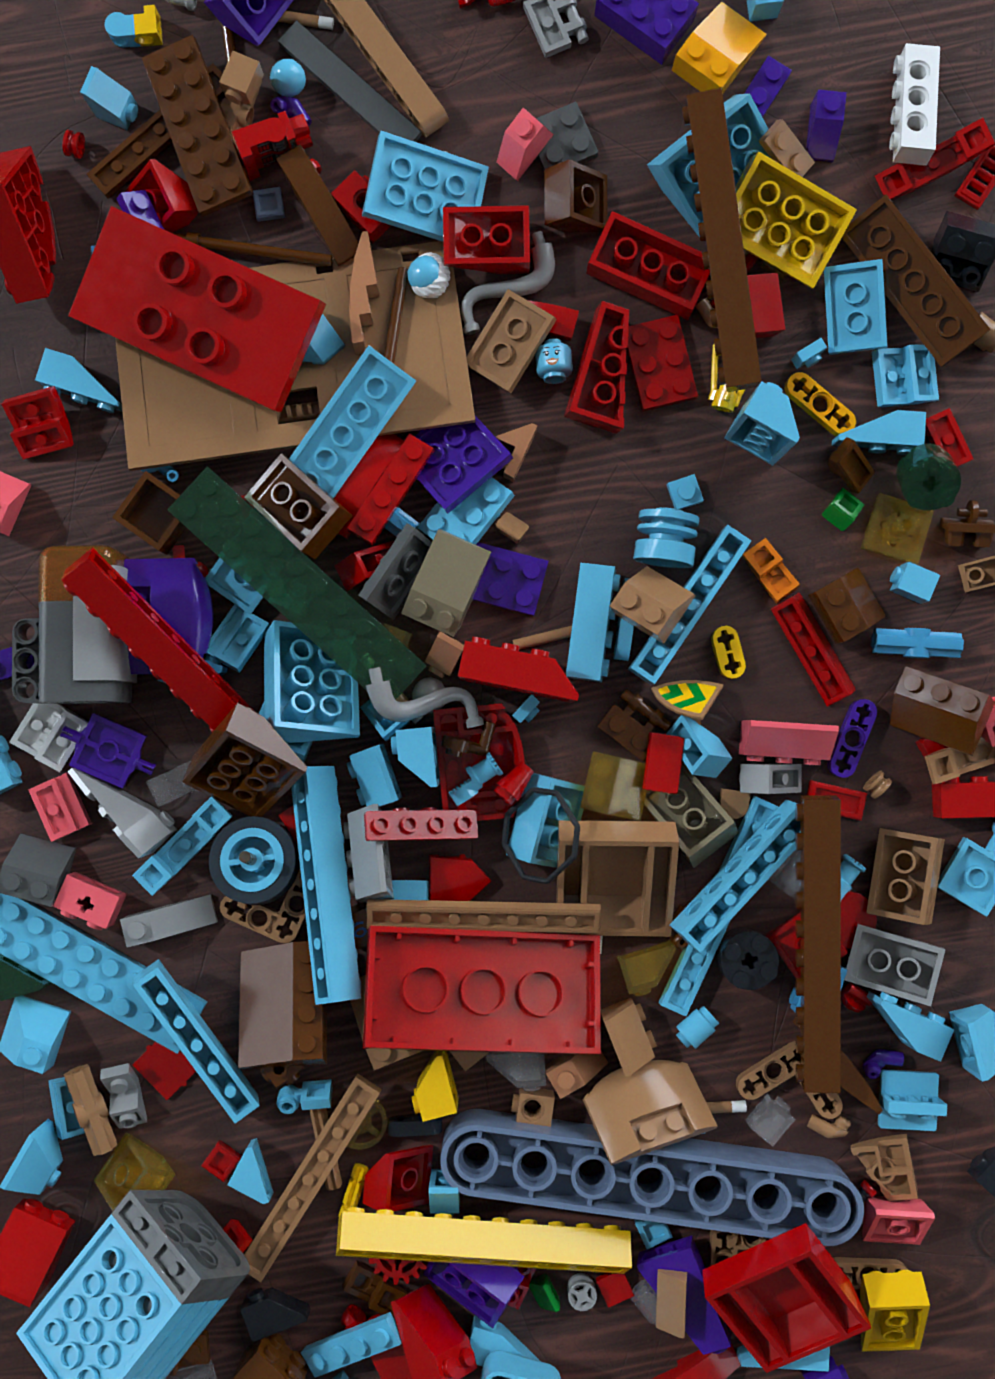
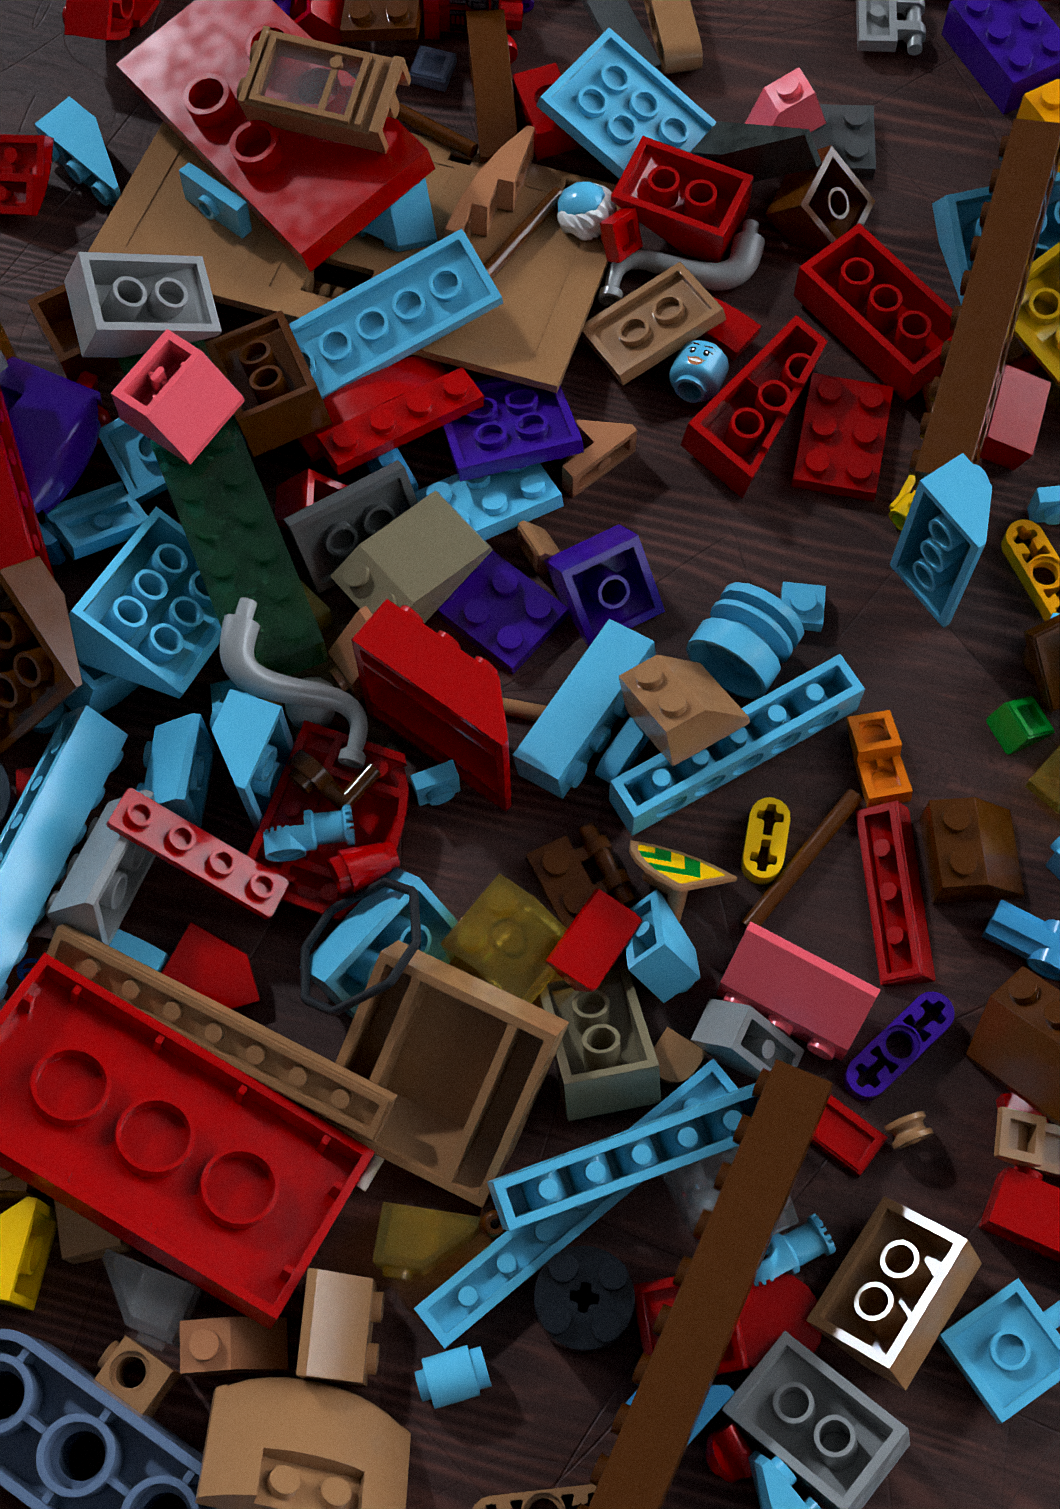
camera: 25 degrees right, 20 degrees down
none -> light grey slope [64,252,222,358]
none -> coral slope [111,329,244,465]
none -> medium azure plate [179,162,252,239]
none -> medium nougat door [237,26,411,154]
none -> dark purple slope [544,524,665,647]
none -> red plate [599,207,643,263]
none -> pearl dark grey slope [691,121,822,183]
none -> reddish brown bar [740,789,862,931]

